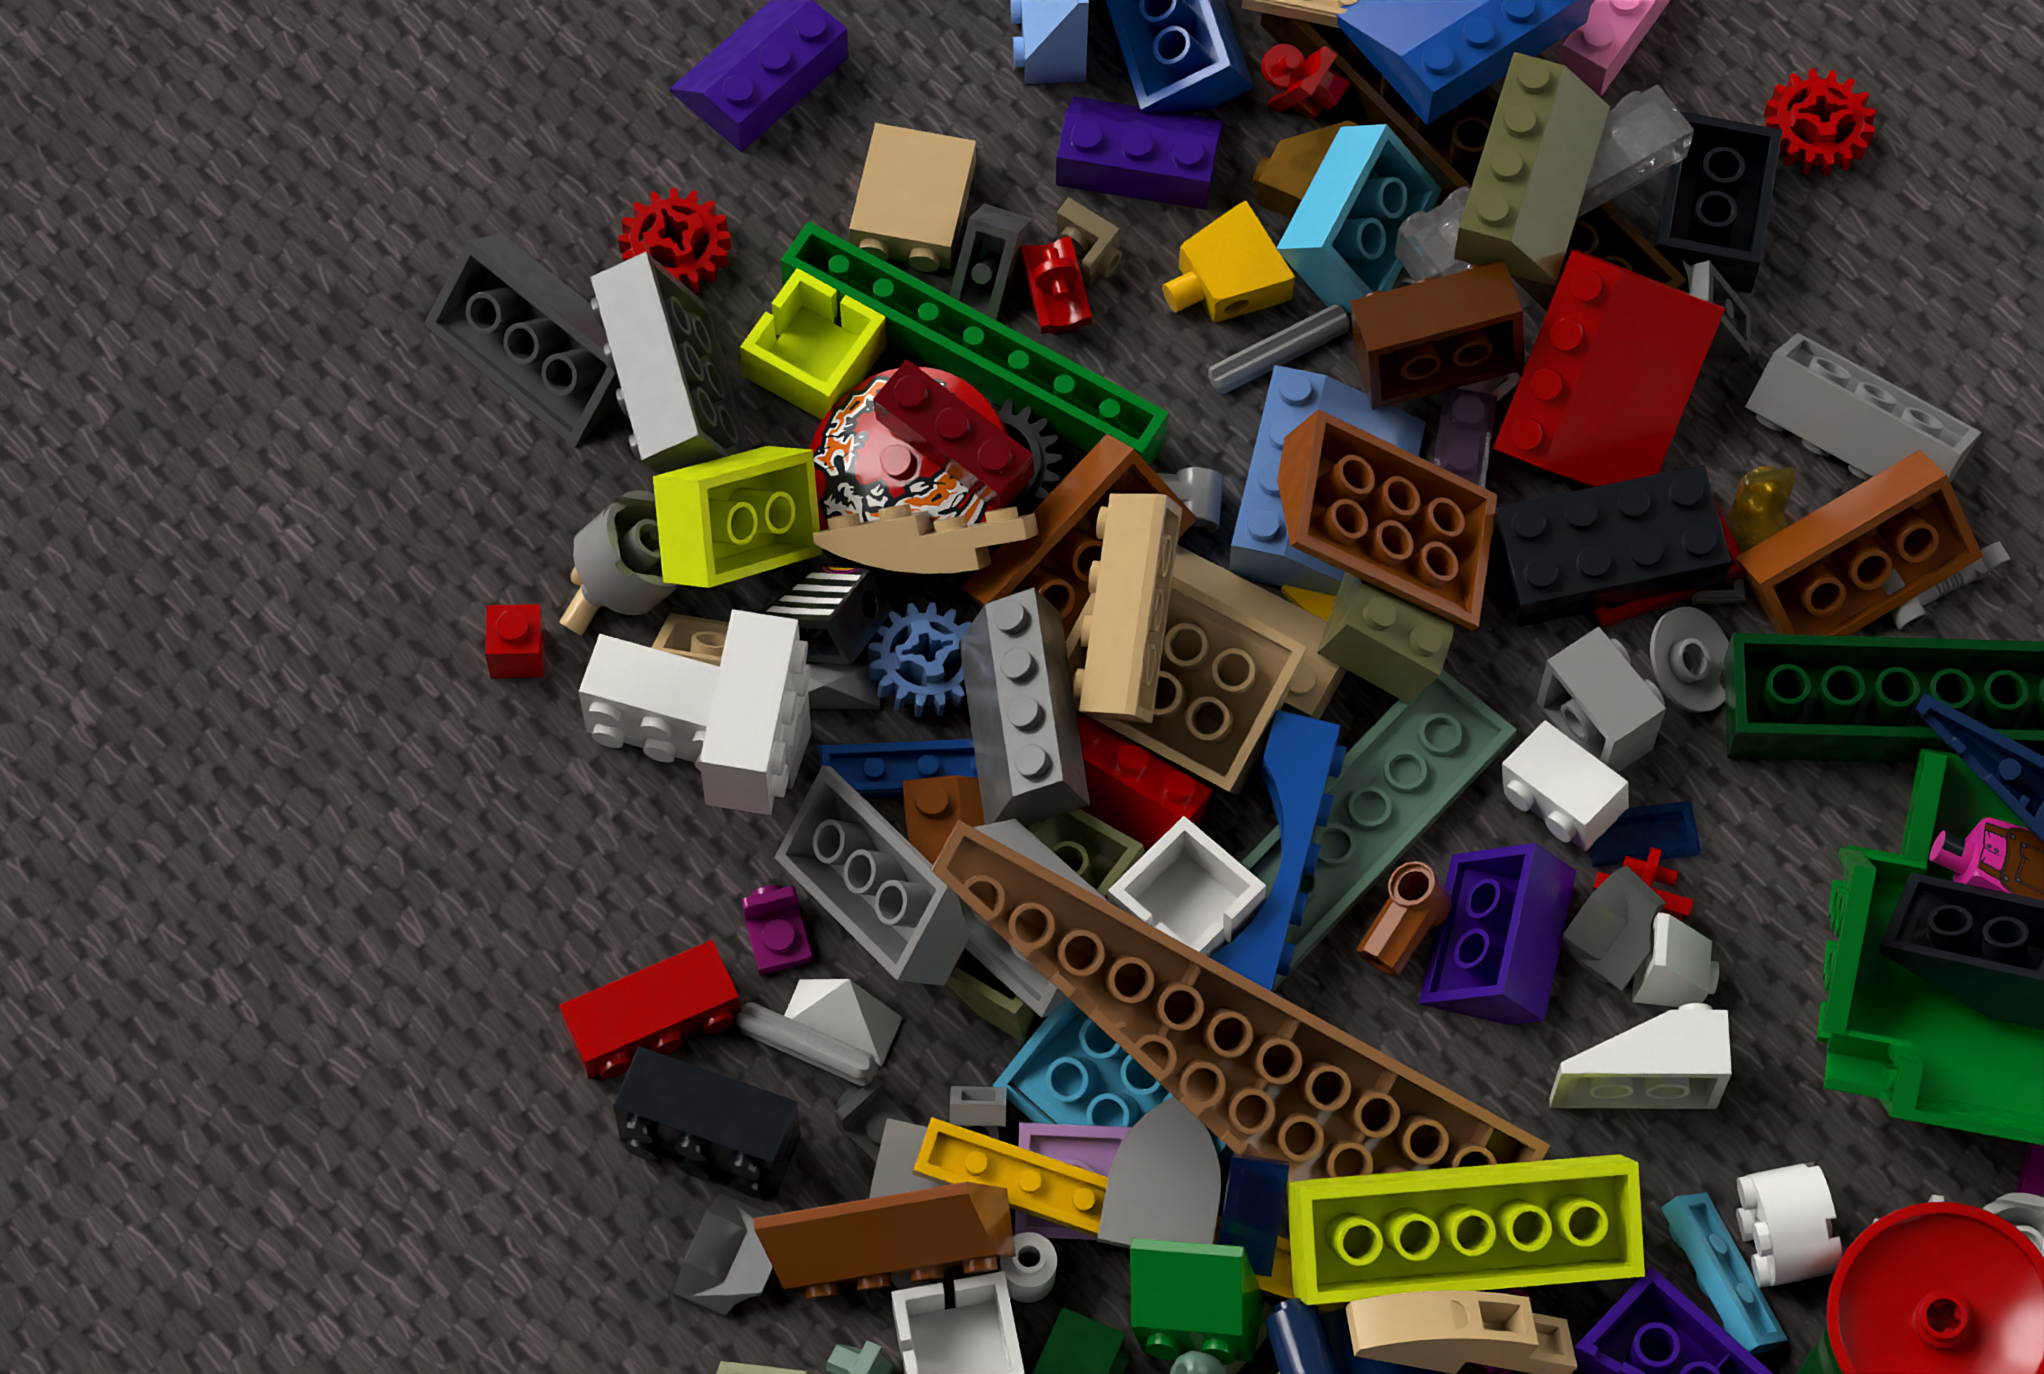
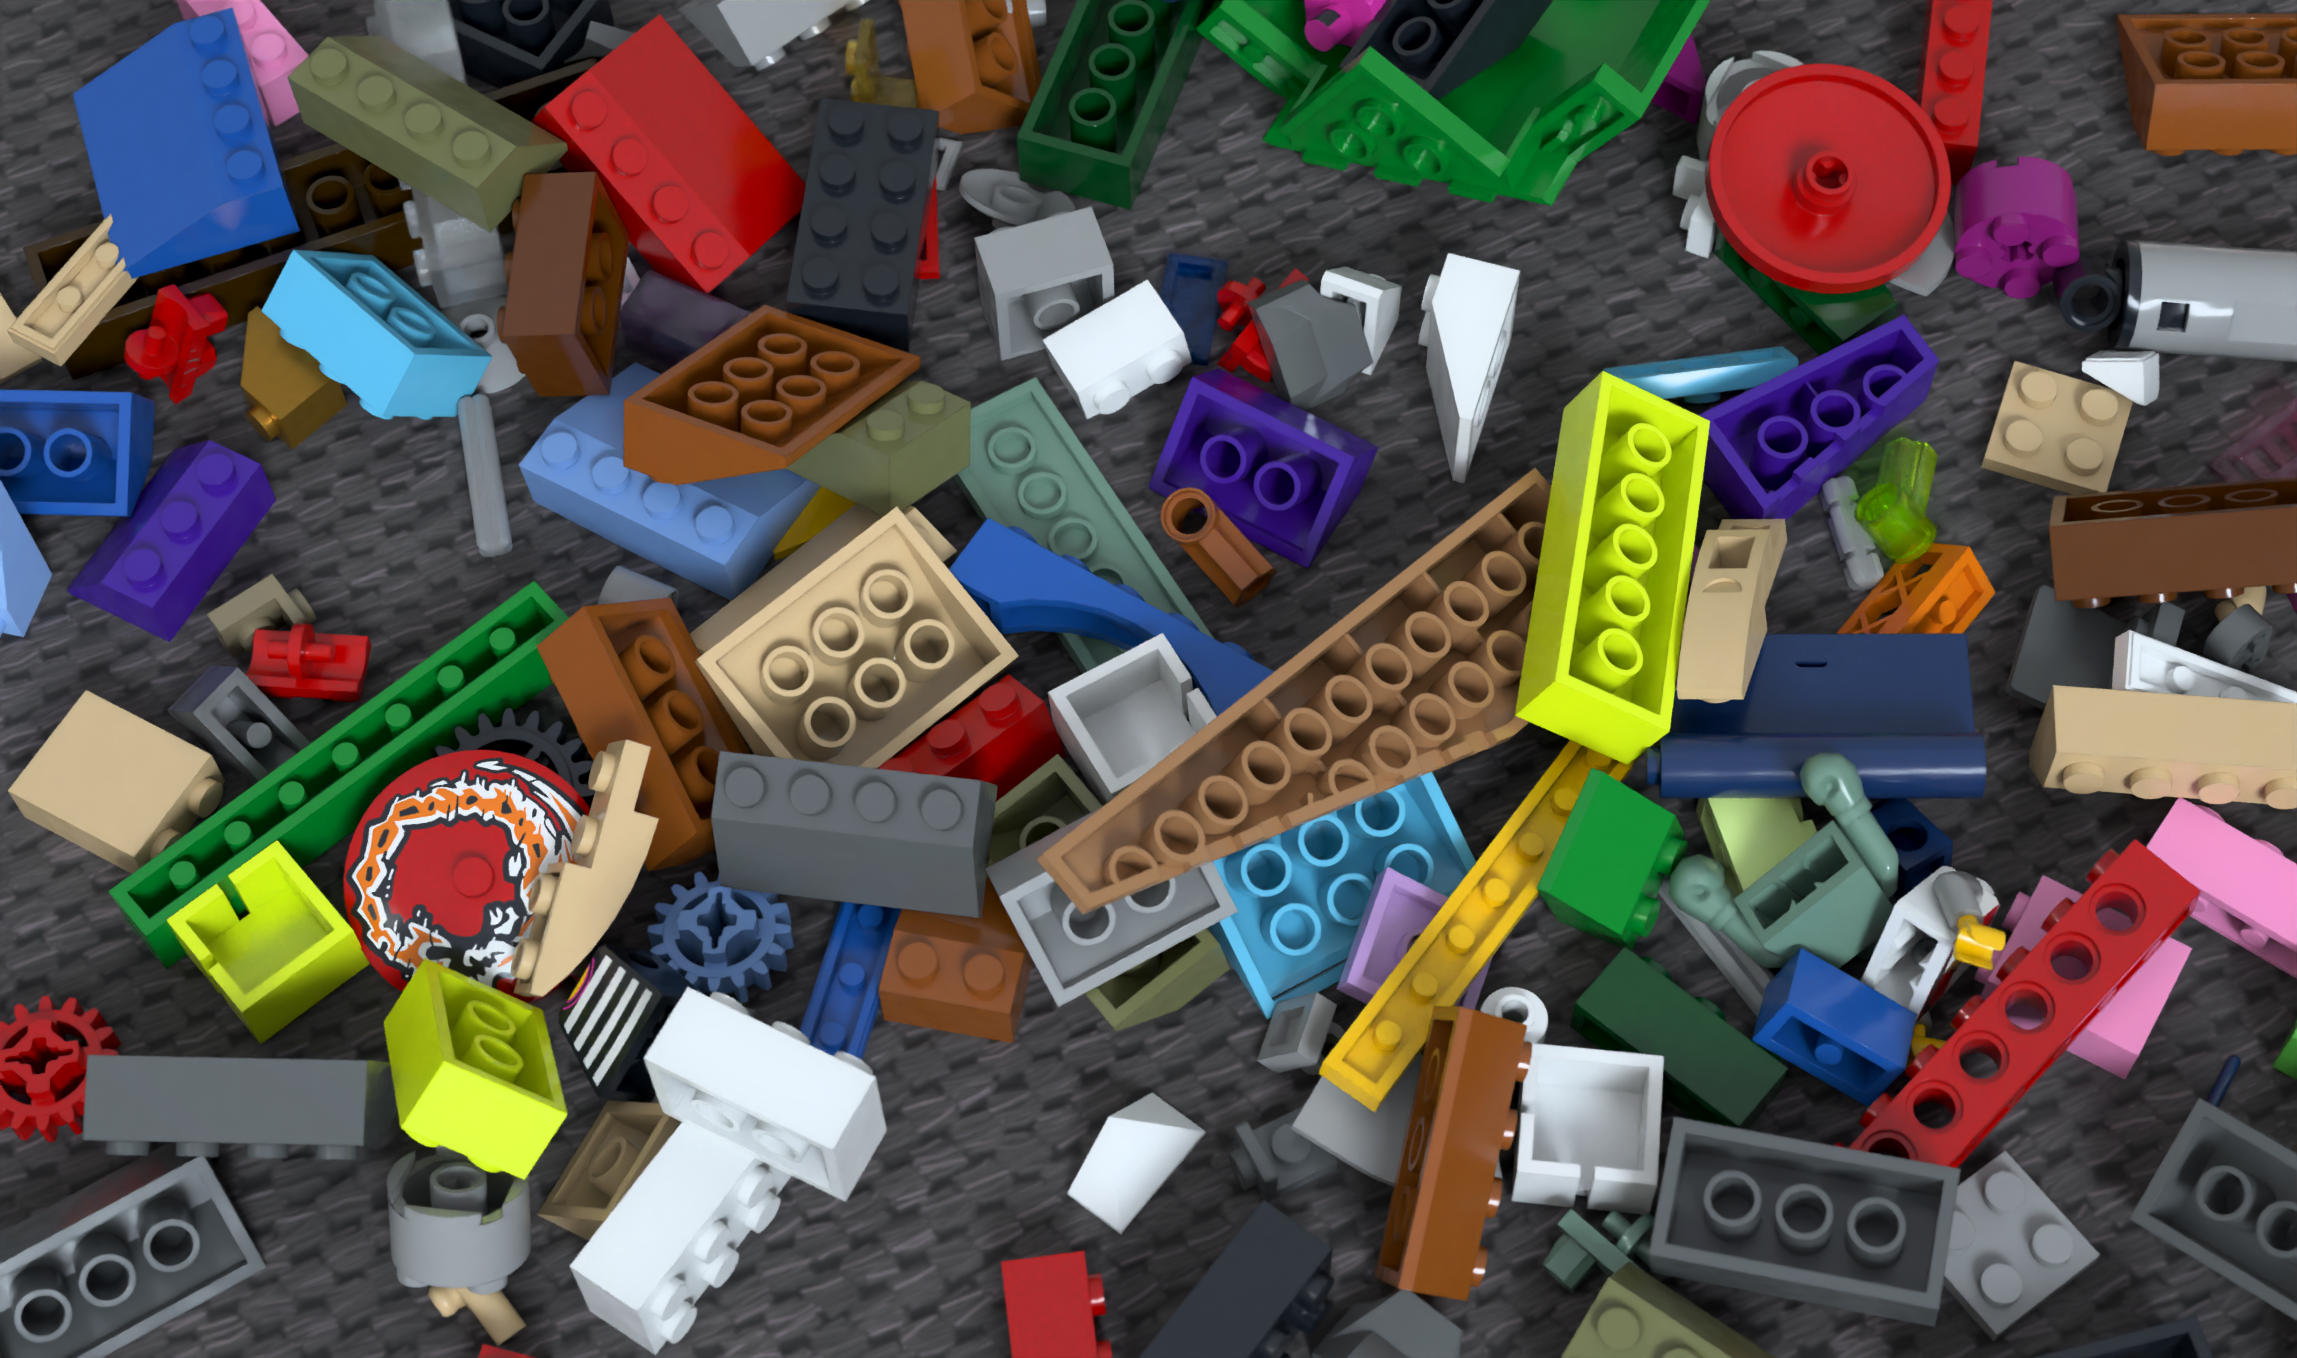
camera: 70 degrees left, 5 degrees down
light grey axle [735,1002,879,1086] -> none
magenta bracket [741,885,813,976] -> none
light grey slope [774,765,969,986] -> none
dark red brick [873,359,1035,510] -> none
tan slope [1073,494,1182,724] -> none
light grey shield [1097,1097,1221,1249] -> none
yellow torso [1162,201,1295,323] -> none
clear blue tile [1217,1153,1290,1277] -> none
white brick [1736,1162,1842,1288] -> none

